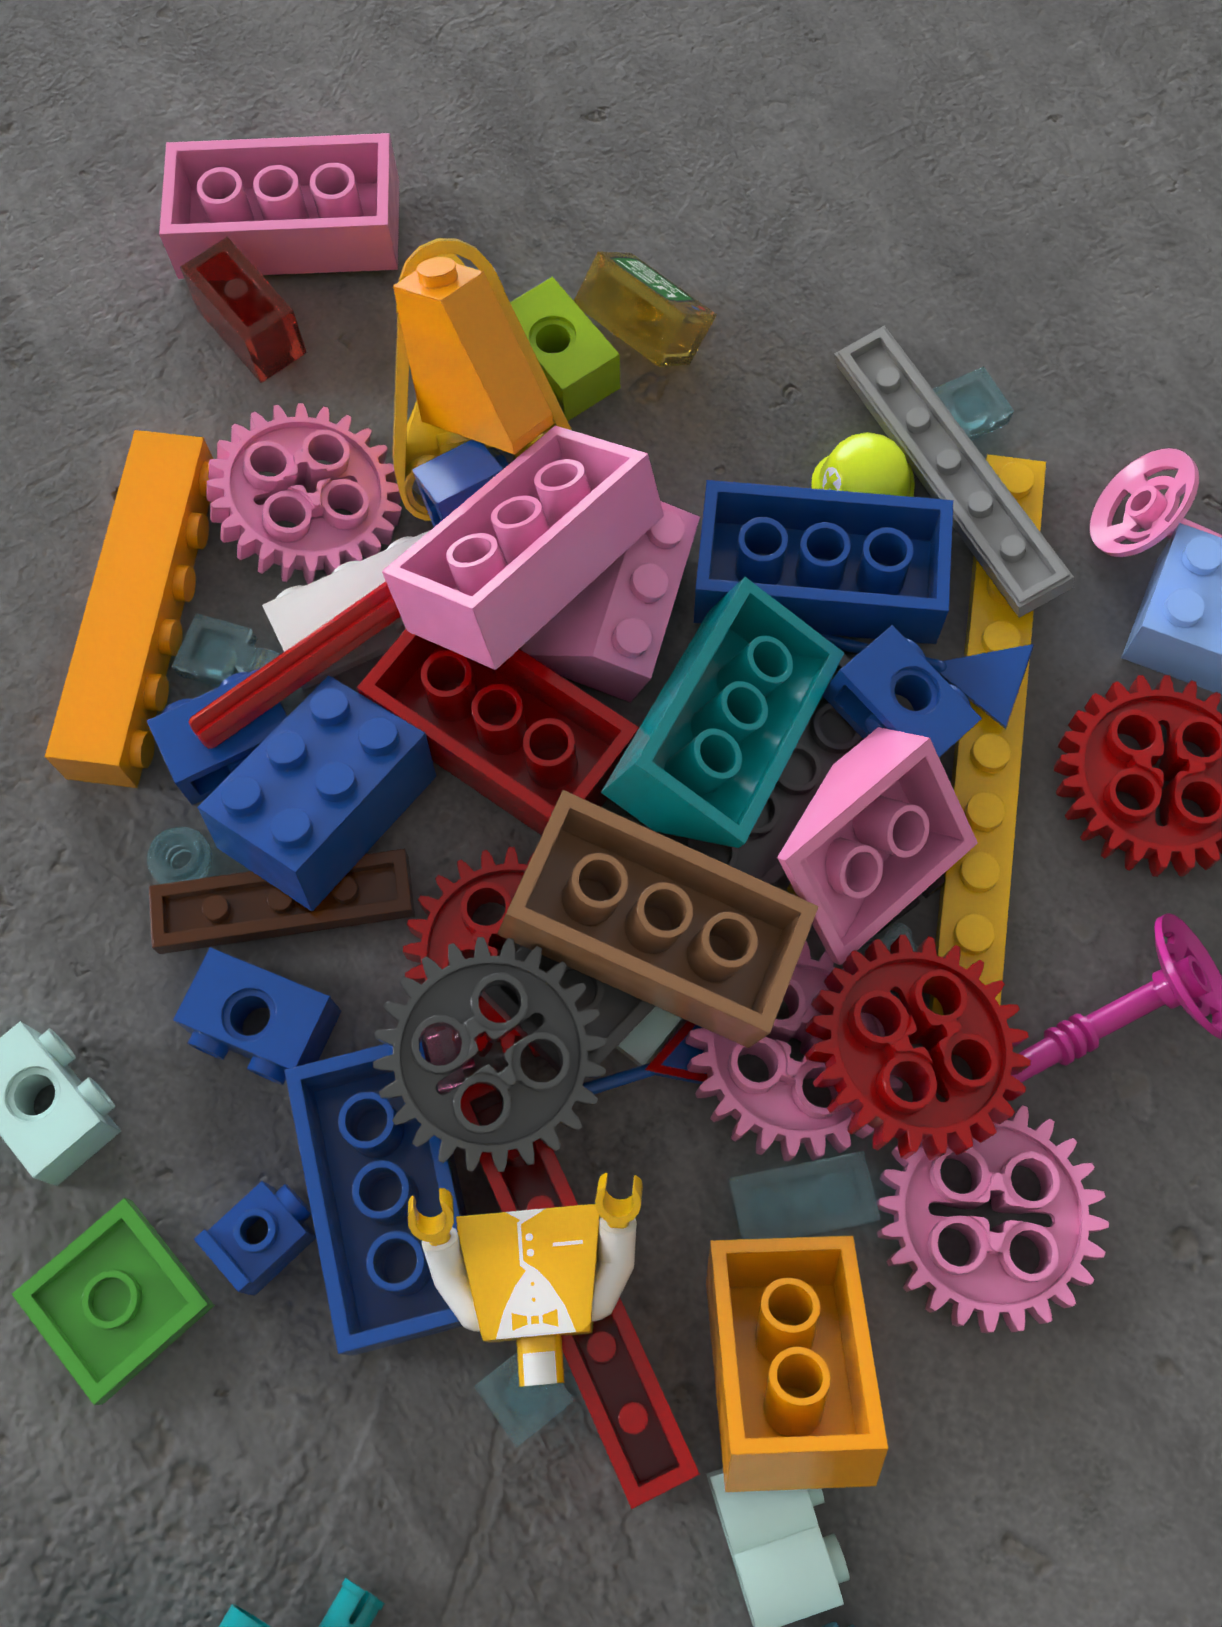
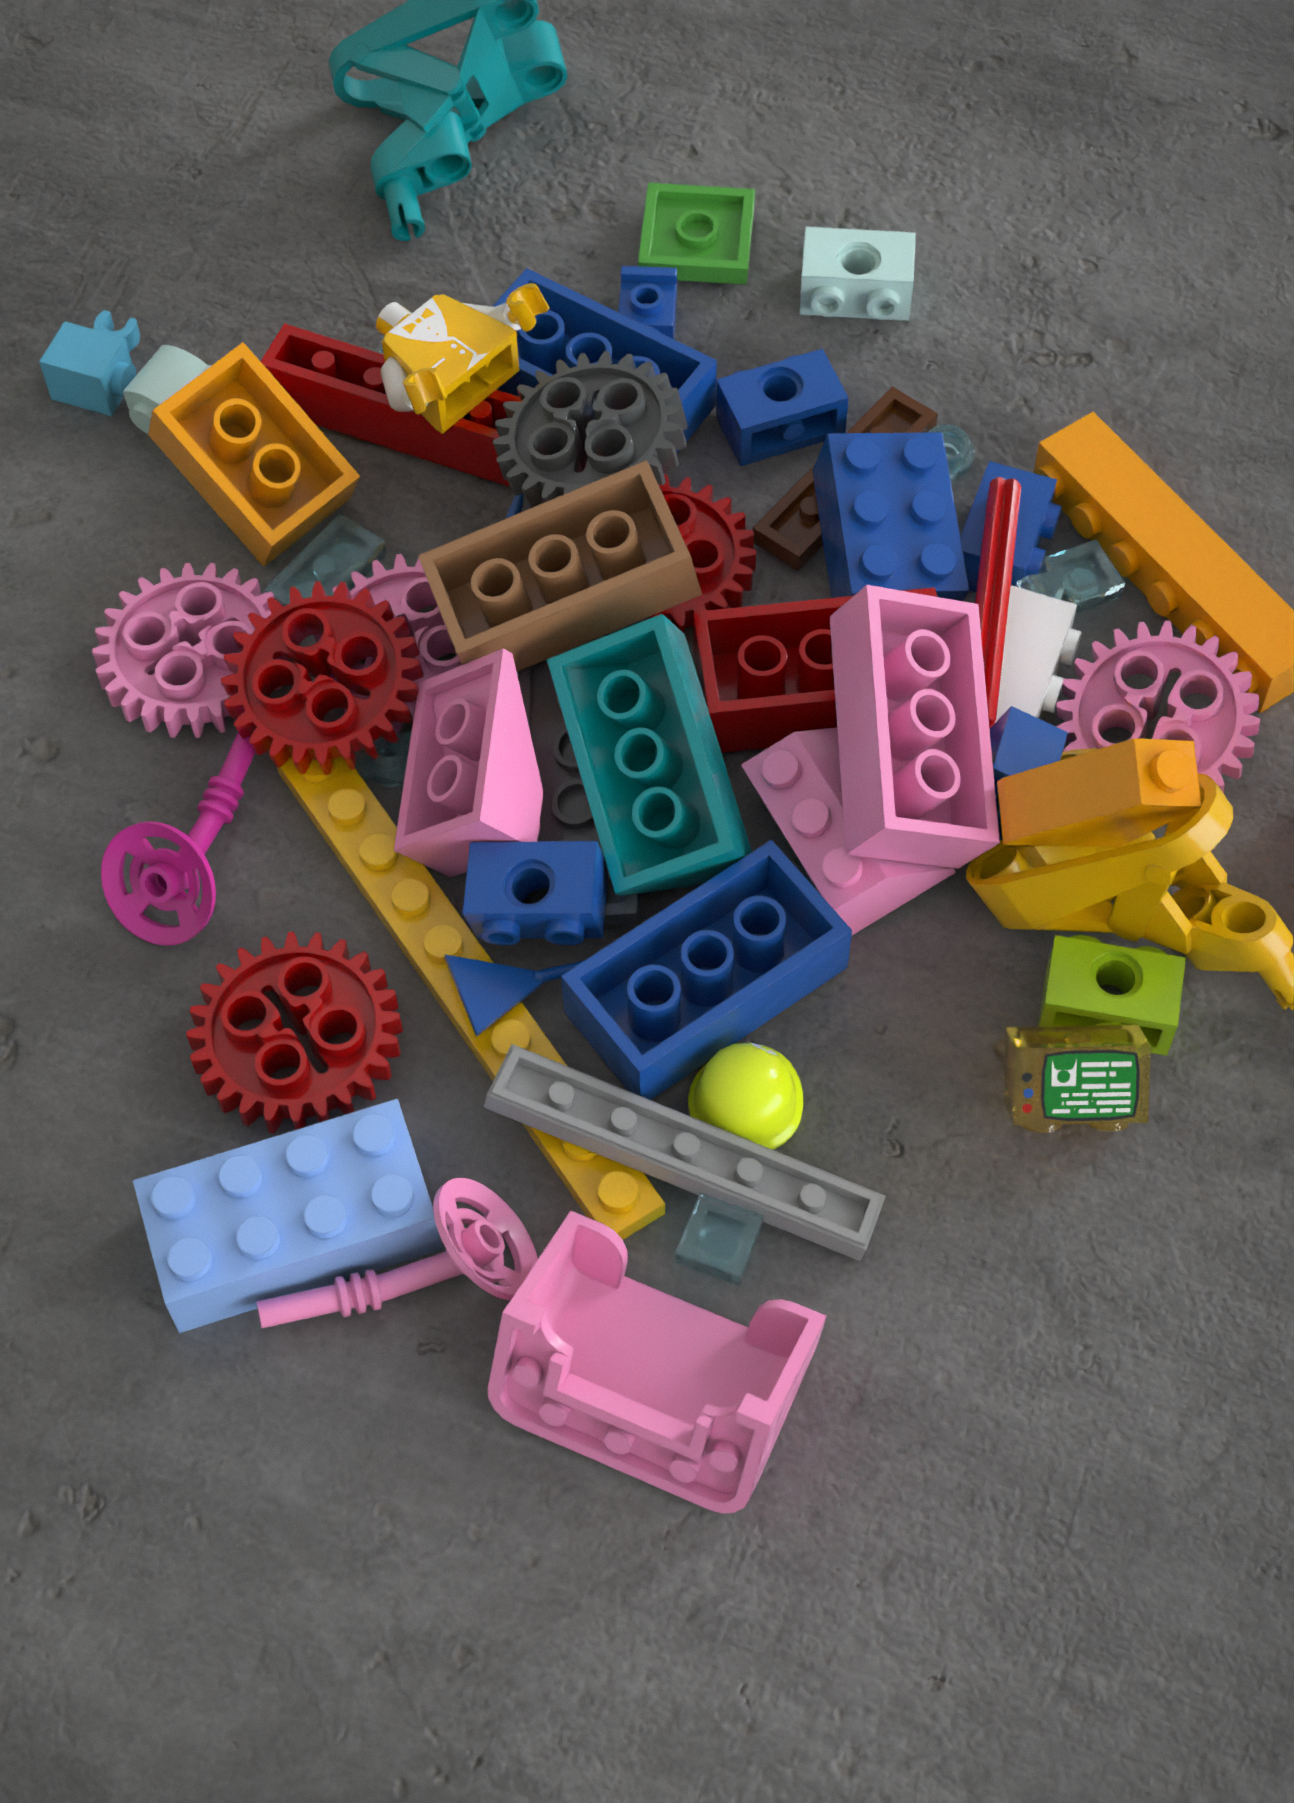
camera: 135 degrees right, 10 degrees down
none -> bright pink windscreen [488,1211,826,1513]

